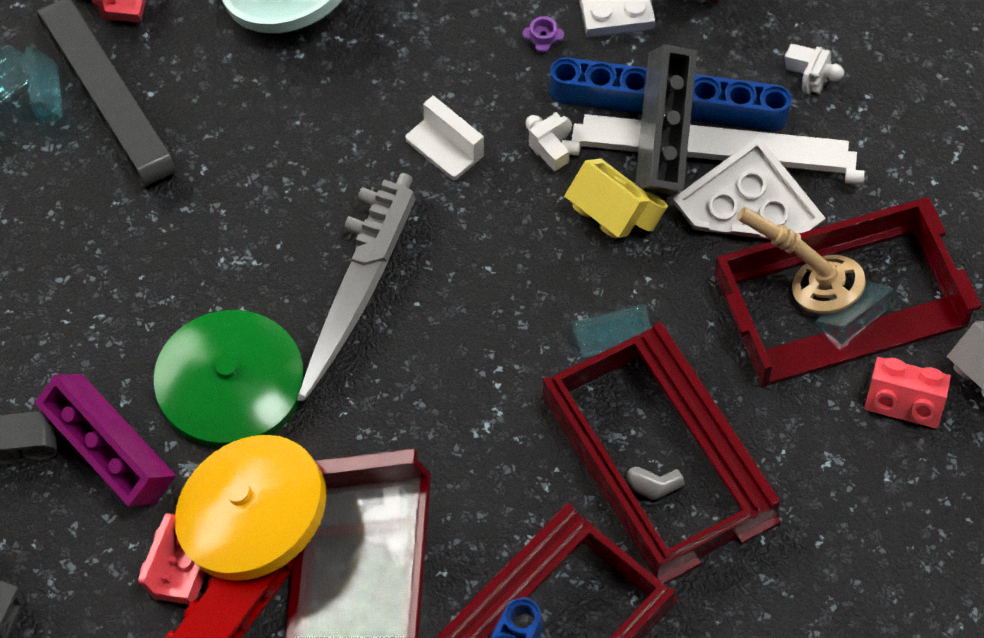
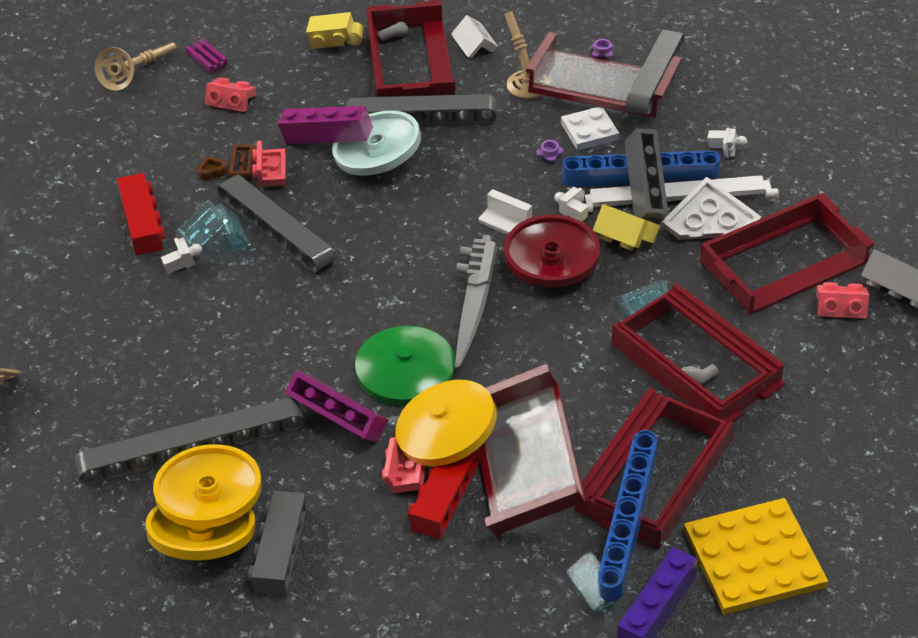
camera: 10 degrees left, 15 degrees down
tan dish [737,207,866,314] -> none
clear light blue slope [815,281,895,345] -> none
none -> dark red dish [504,215,600,287]

